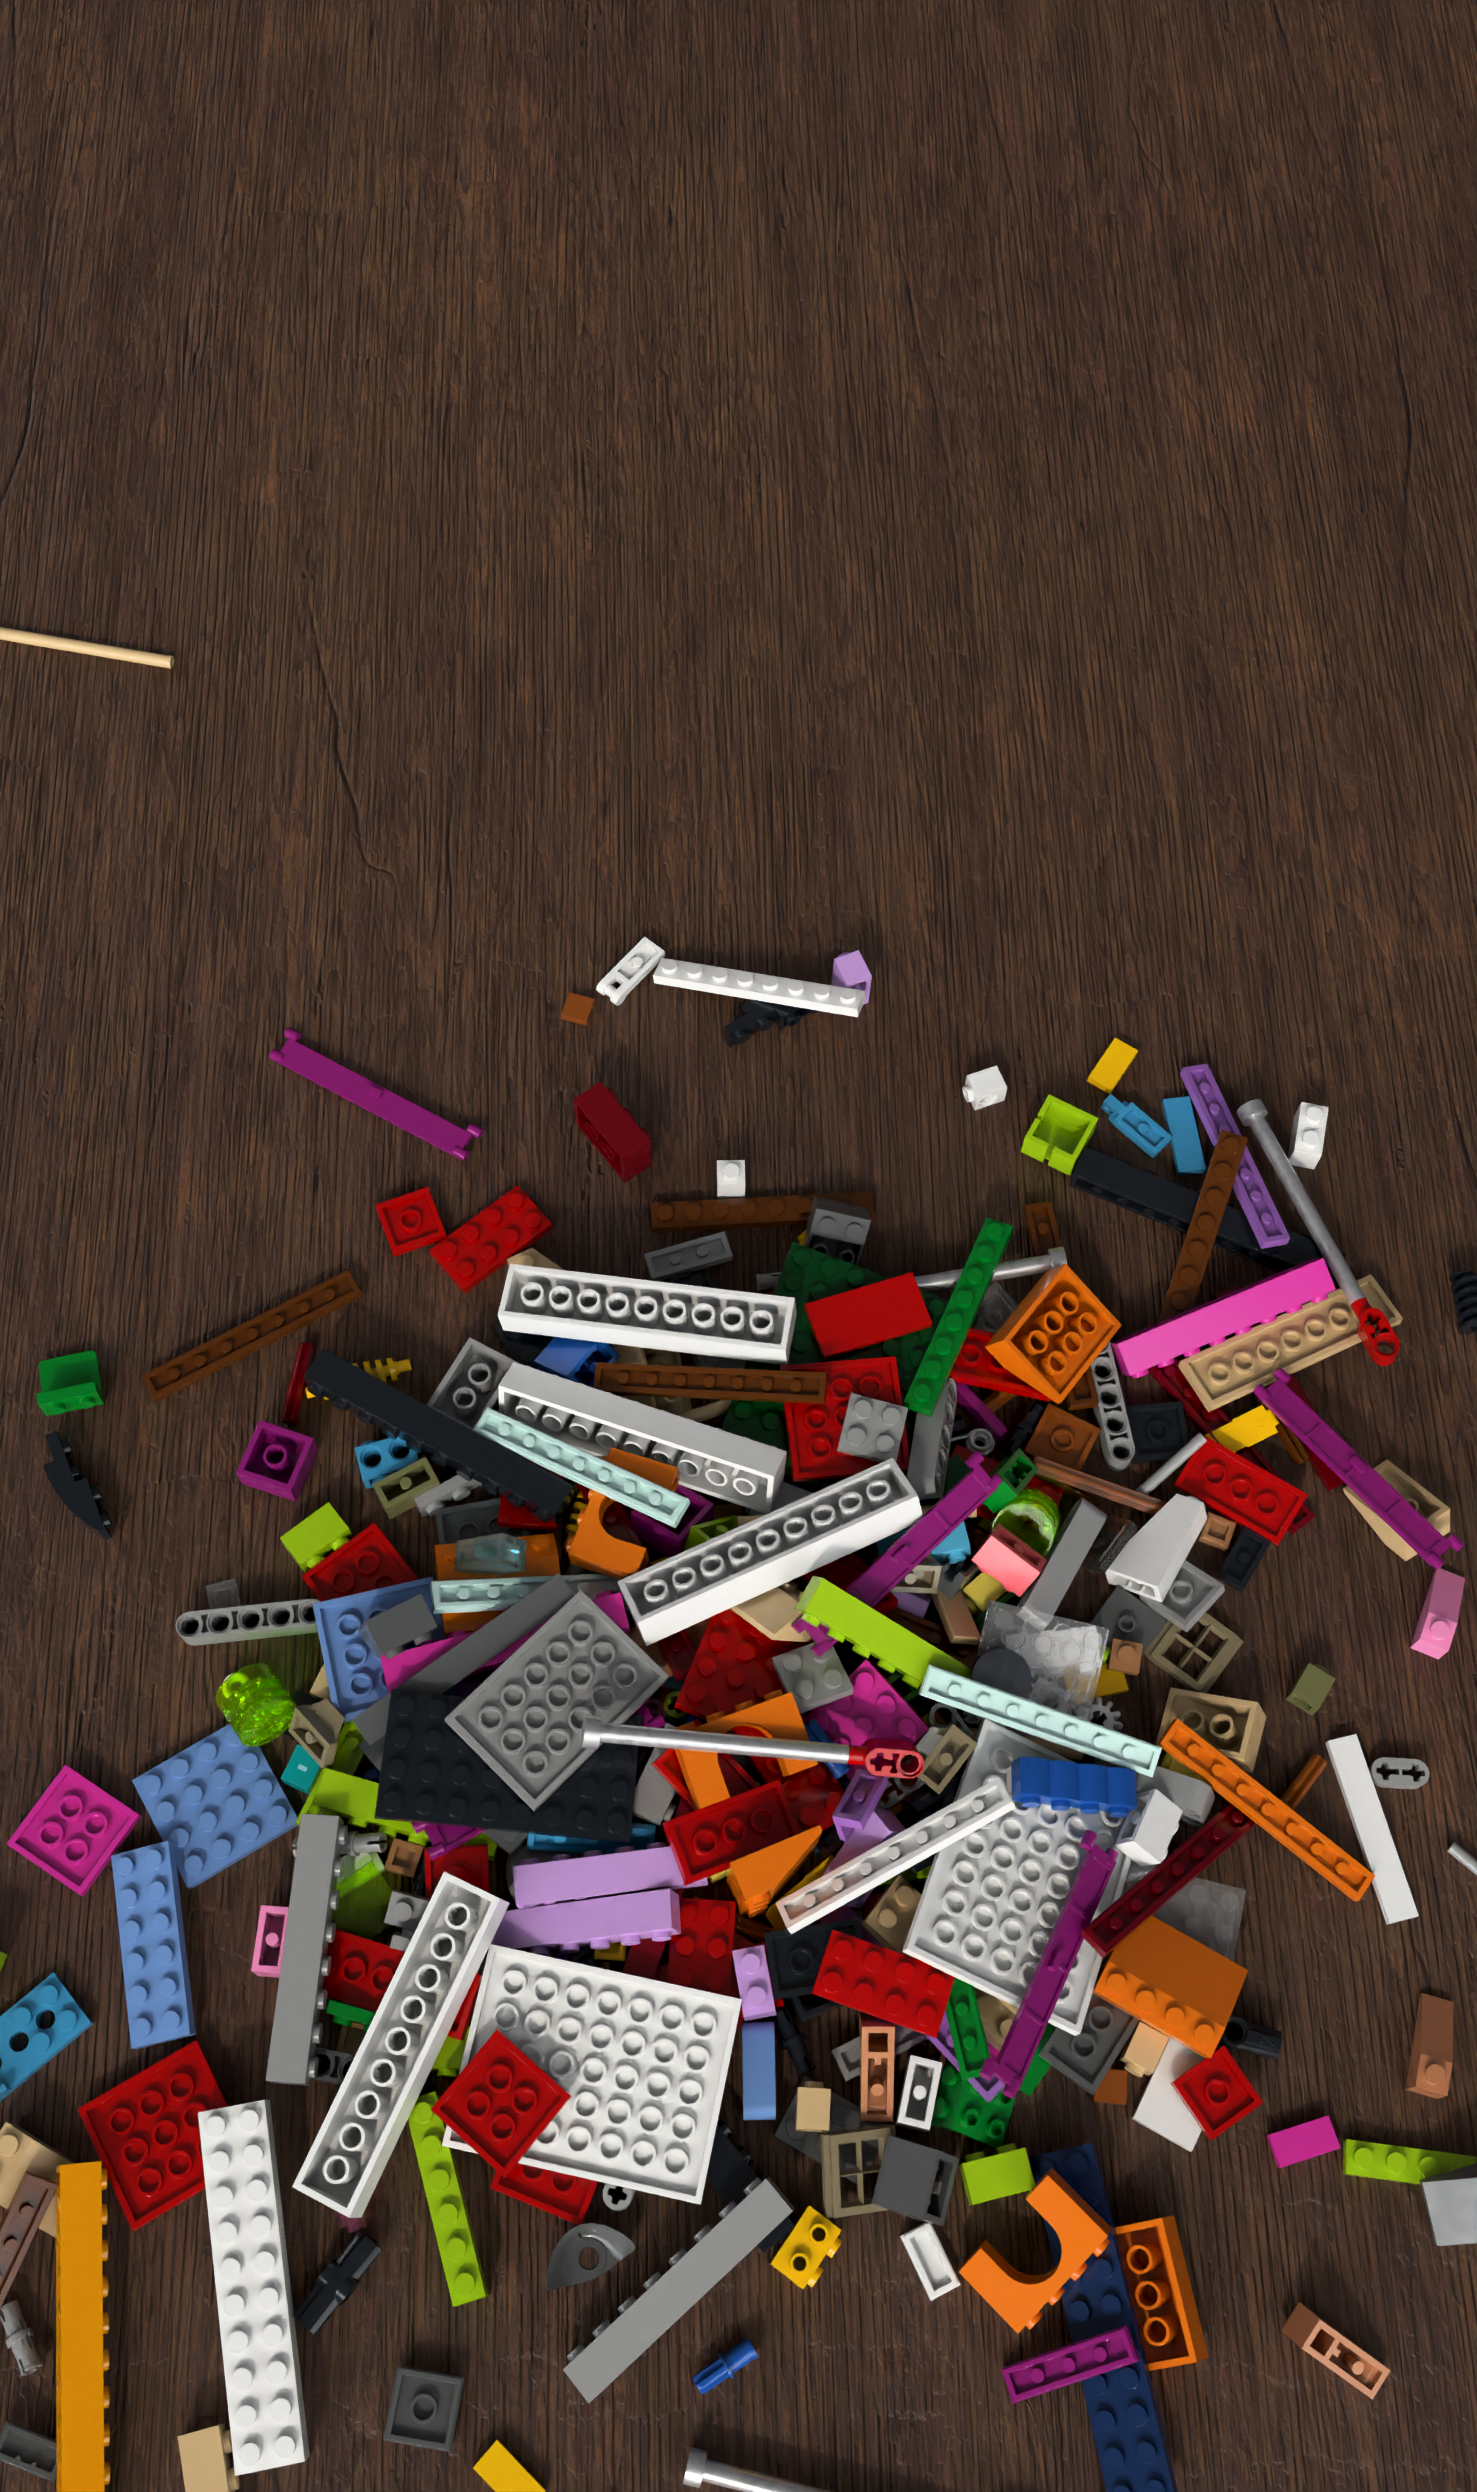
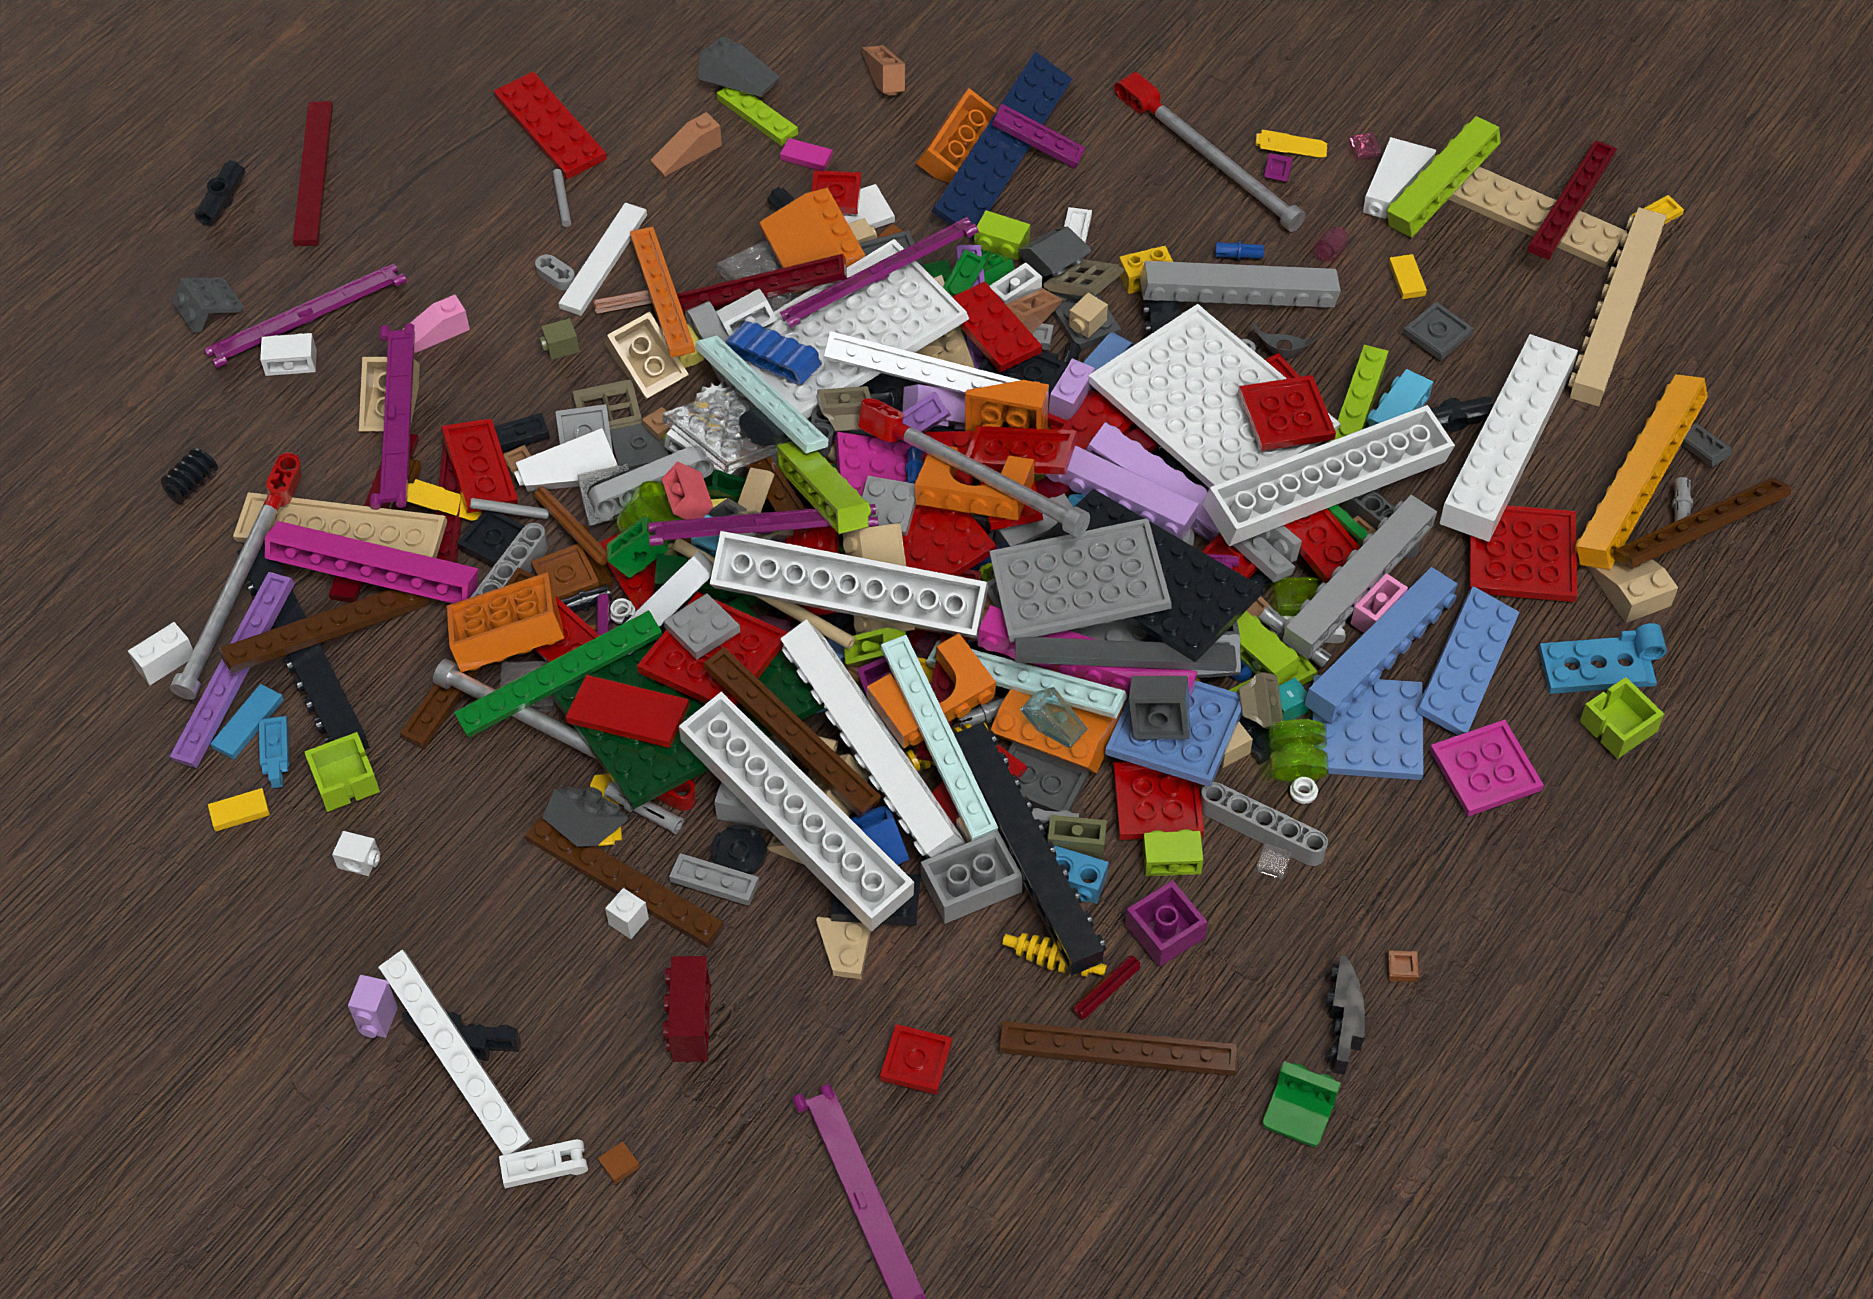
camera: 140 degrees left, 10 degrees down
red plate [429,1185,553,1294] -> none
orange arch [959,2167,1111,2333] -> none
none -> medium blue brick [1305,567,1458,723]
none -> clear pink brick [1315,227,1348,262]
none -> medium azure brick [1366,369,1433,427]
none -> dark orange tile [1387,950,1419,982]

